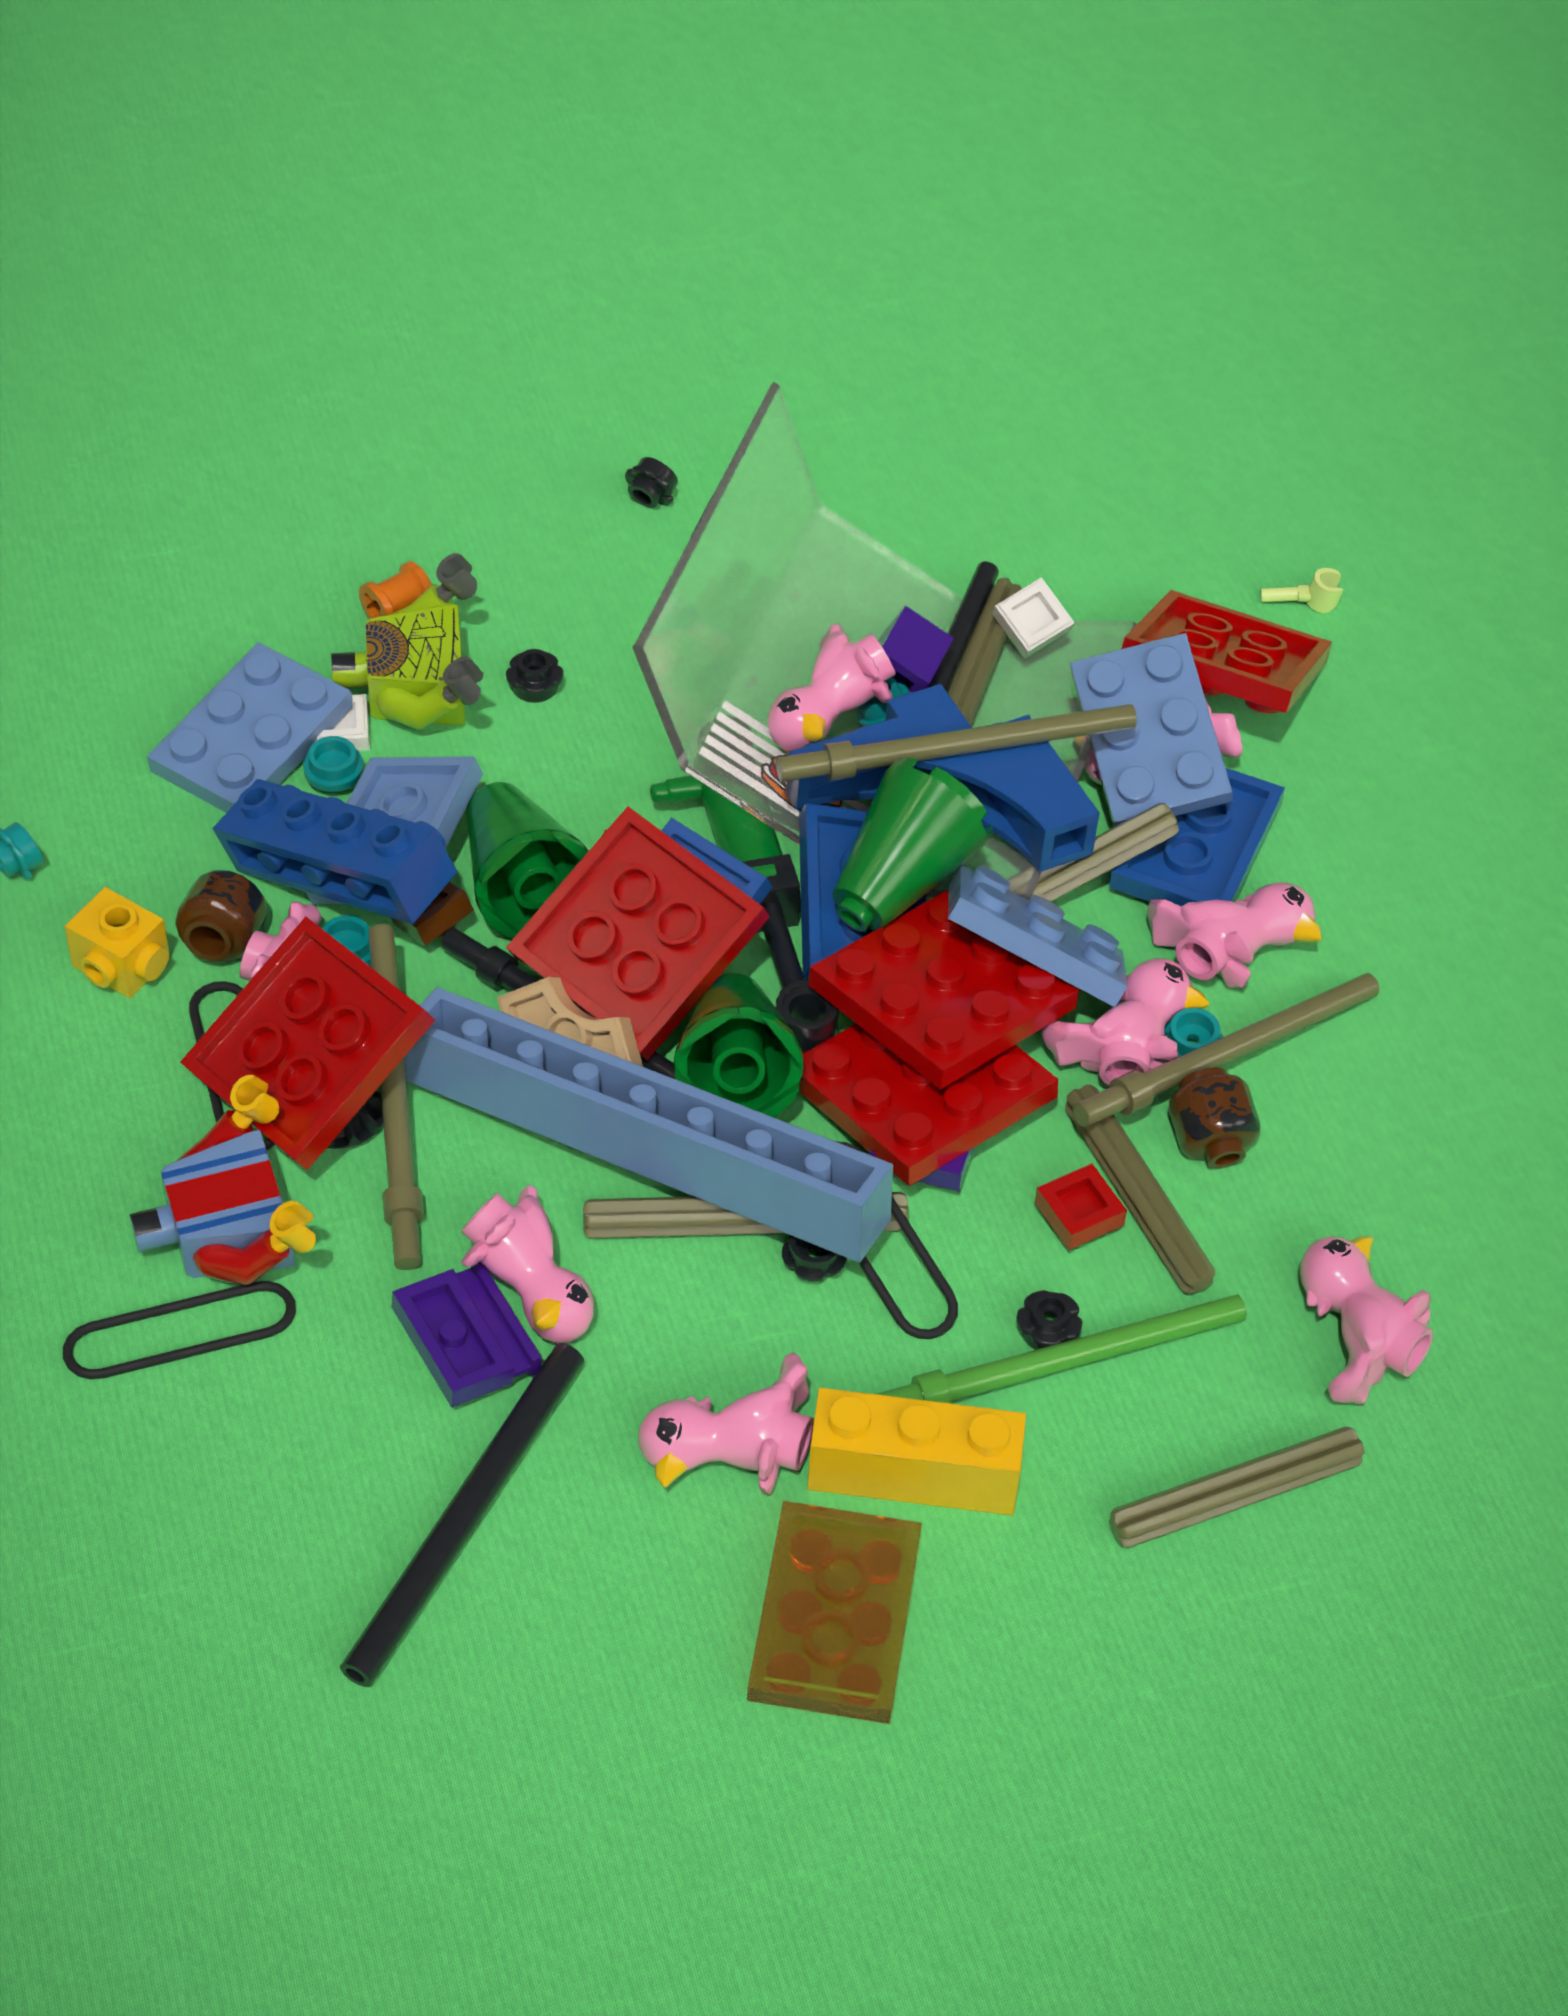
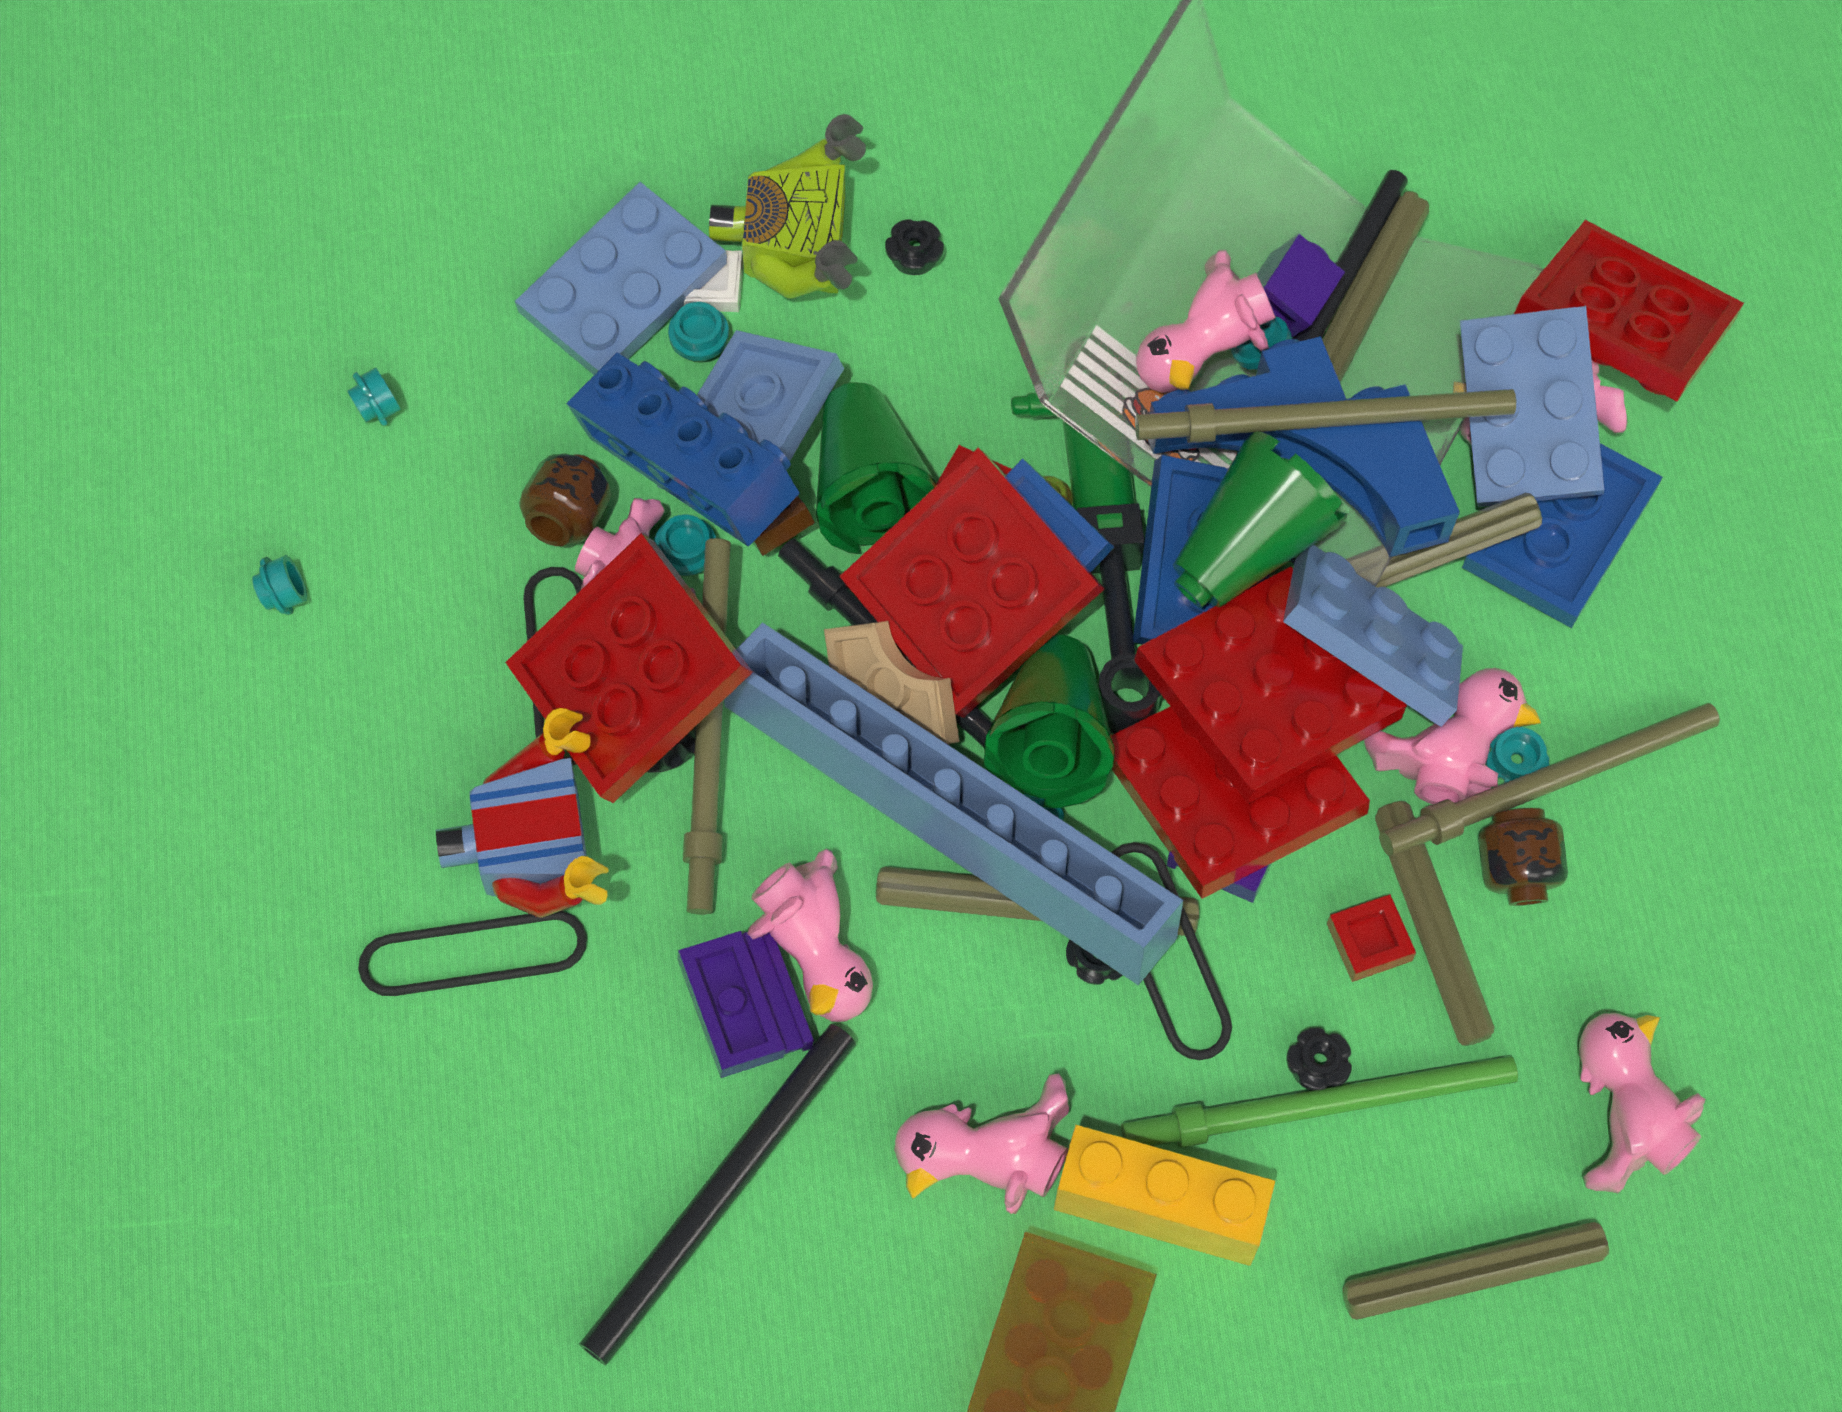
camera: 10 degrees right, 15 degrees up
yellow brick [64,887,170,999] -> none
orange bush [359,561,432,619] -> none
black plate [625,457,678,508] -> none
white tile [992,577,1075,659] -> none
bright pink animal [1147,882,1322,988] -> none
yellowish green hand [1260,568,1344,613] -> none

